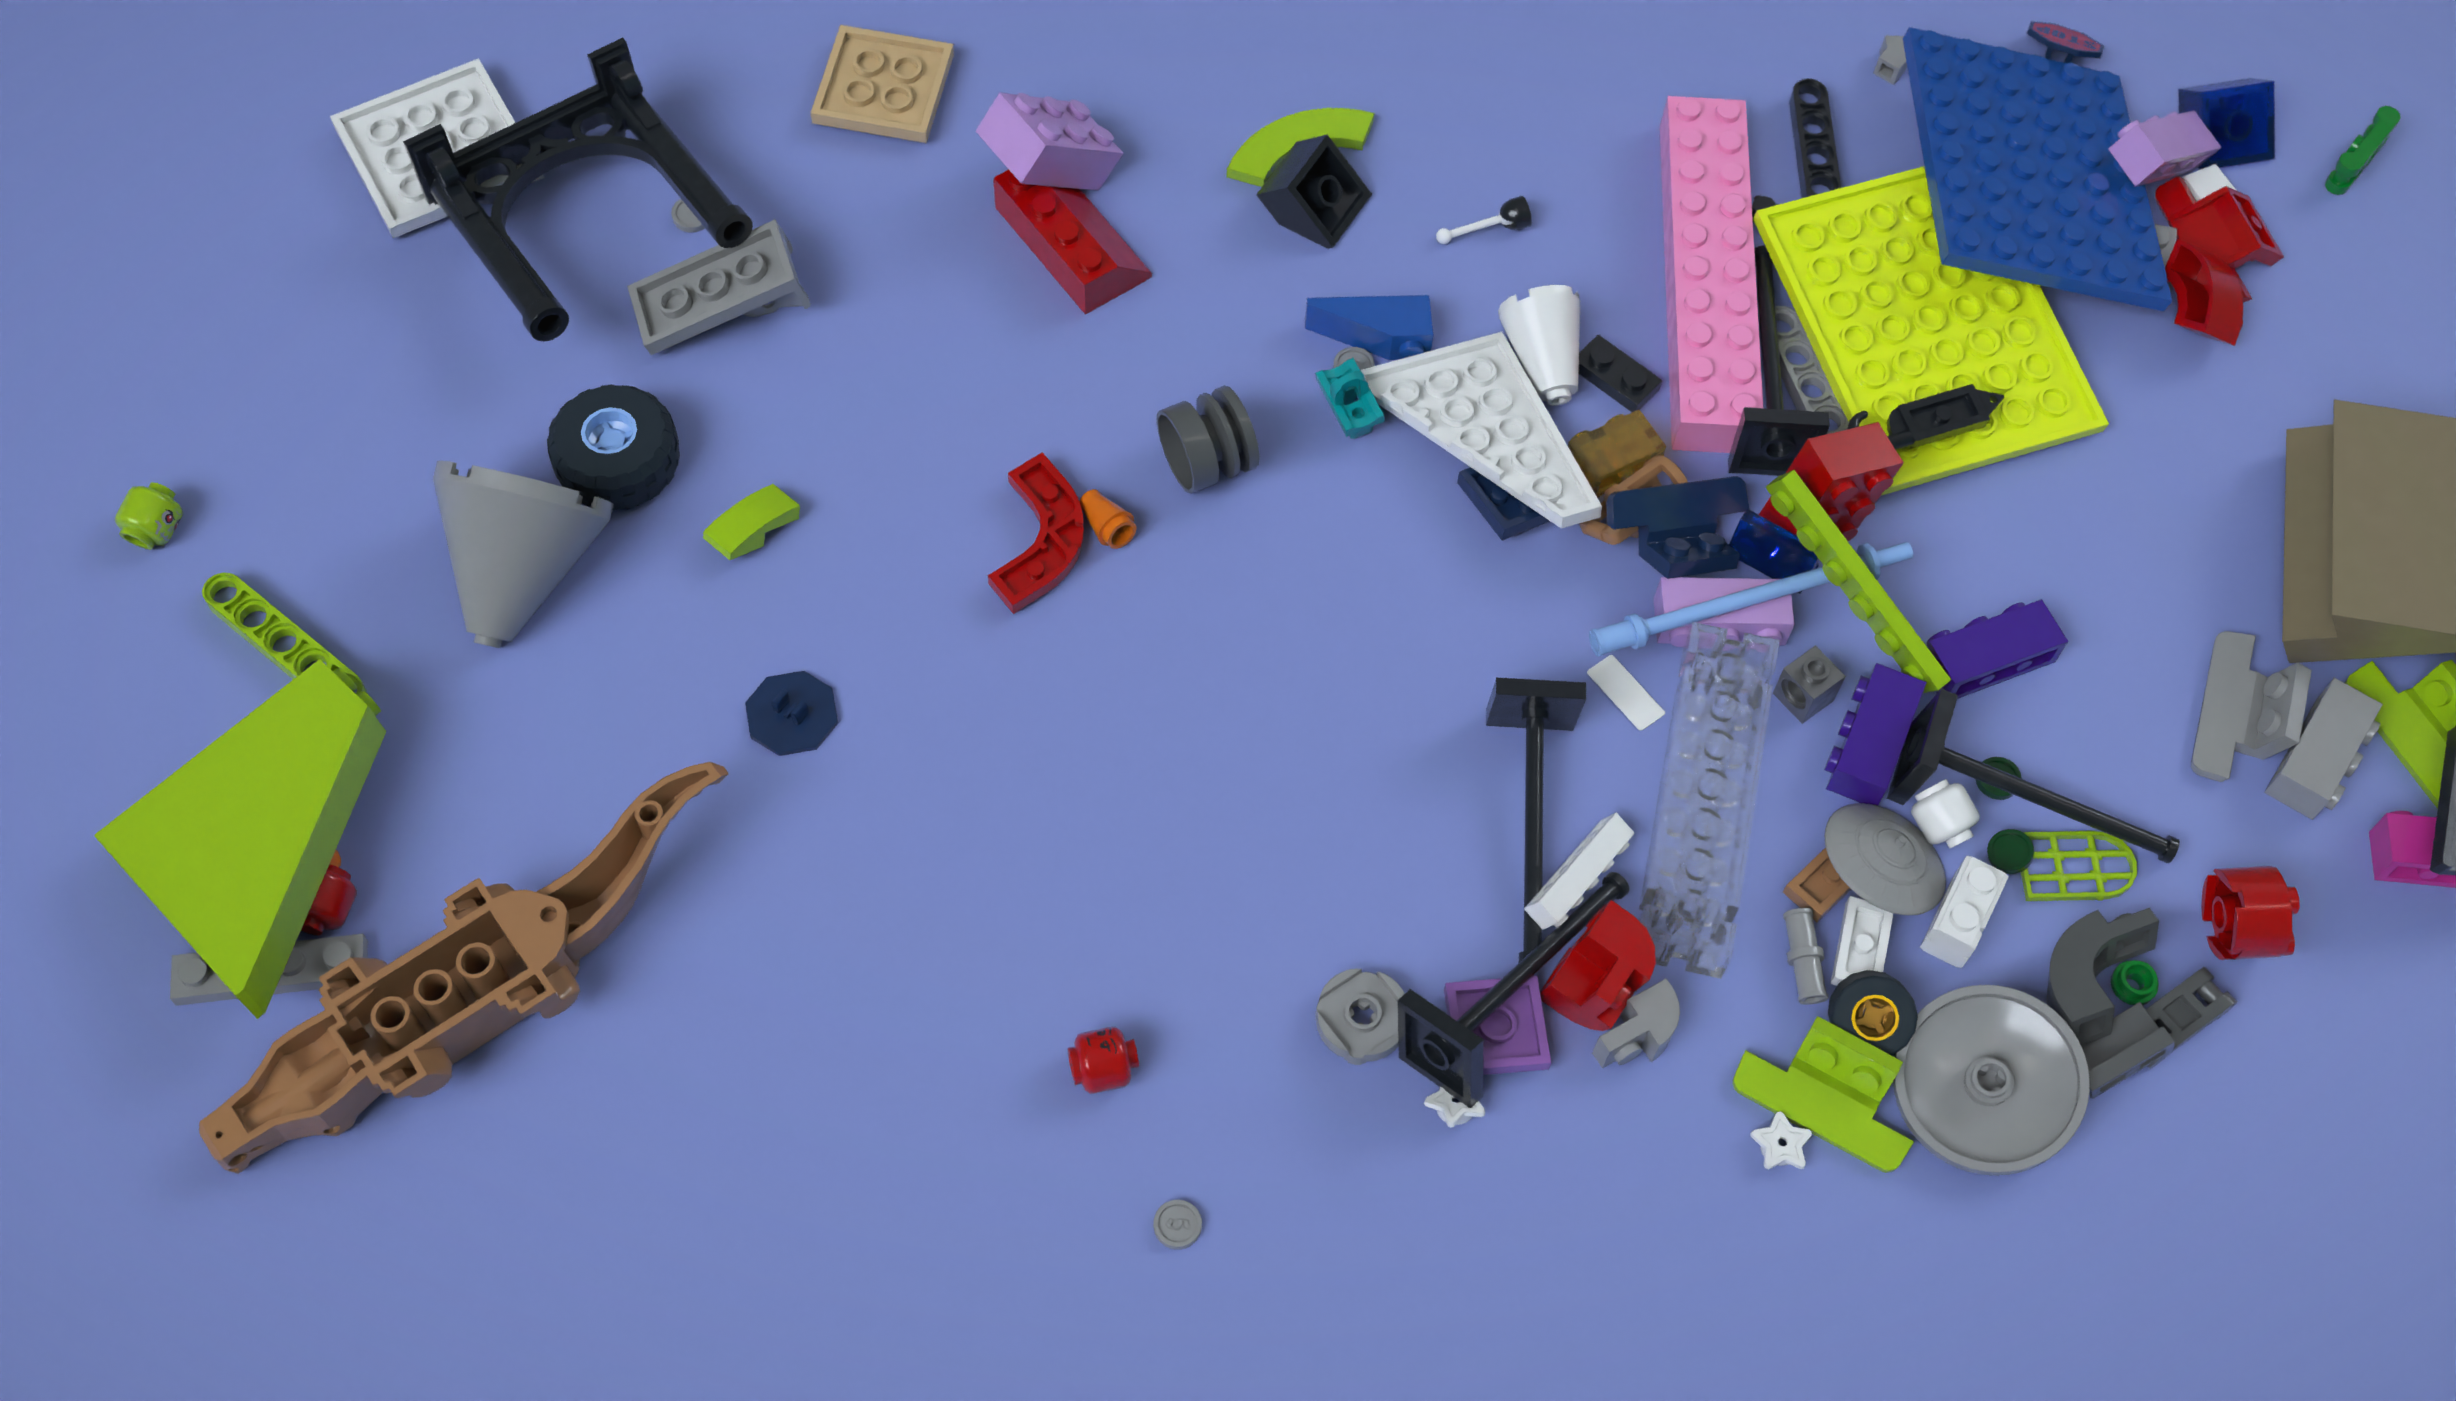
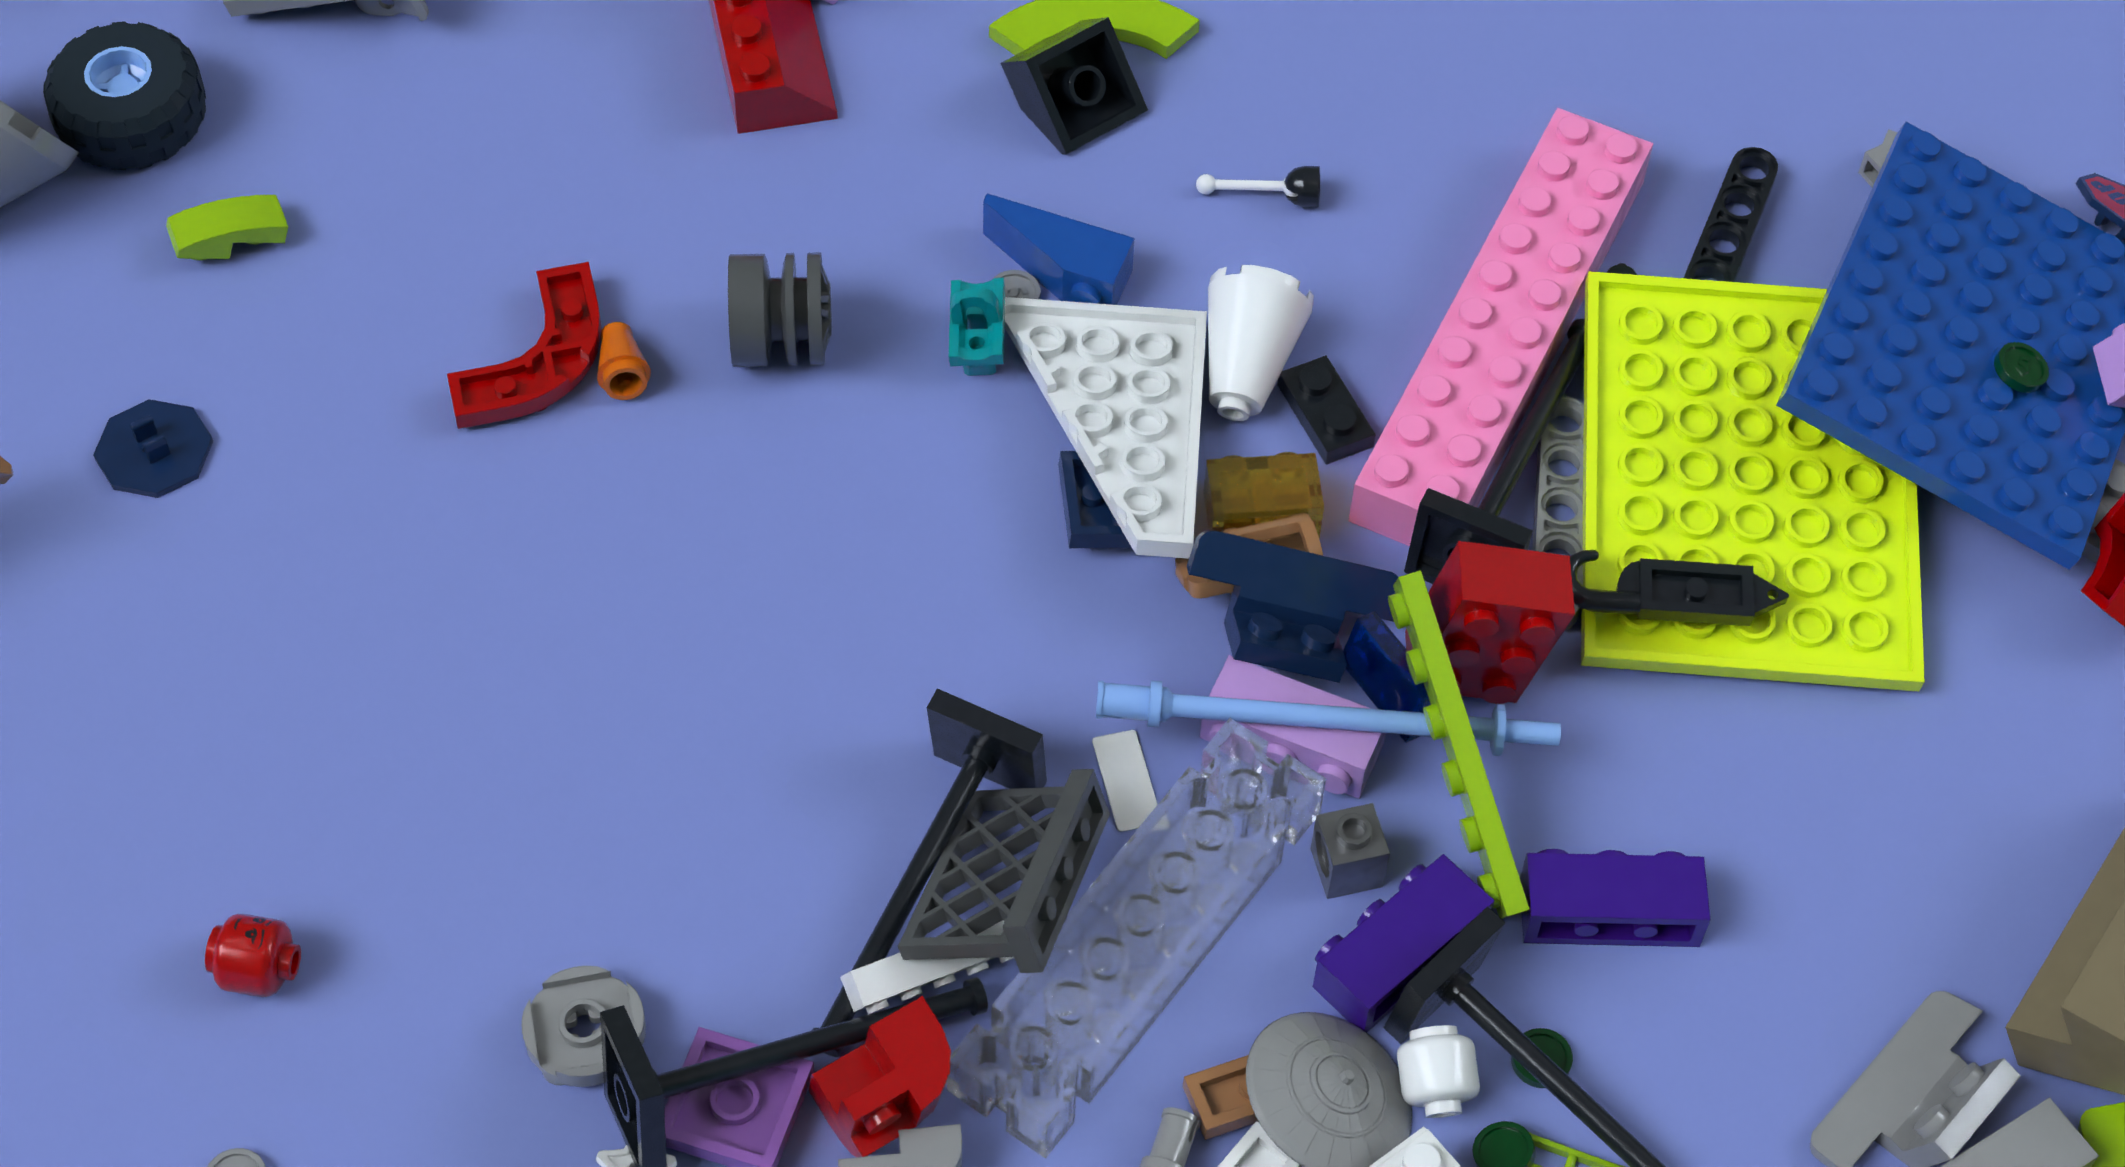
camera: 25 degrees right, 5 degrees down
none -> dark grey fence [898,769,1110,973]
none -> dark green piece [1994,342,2049,393]

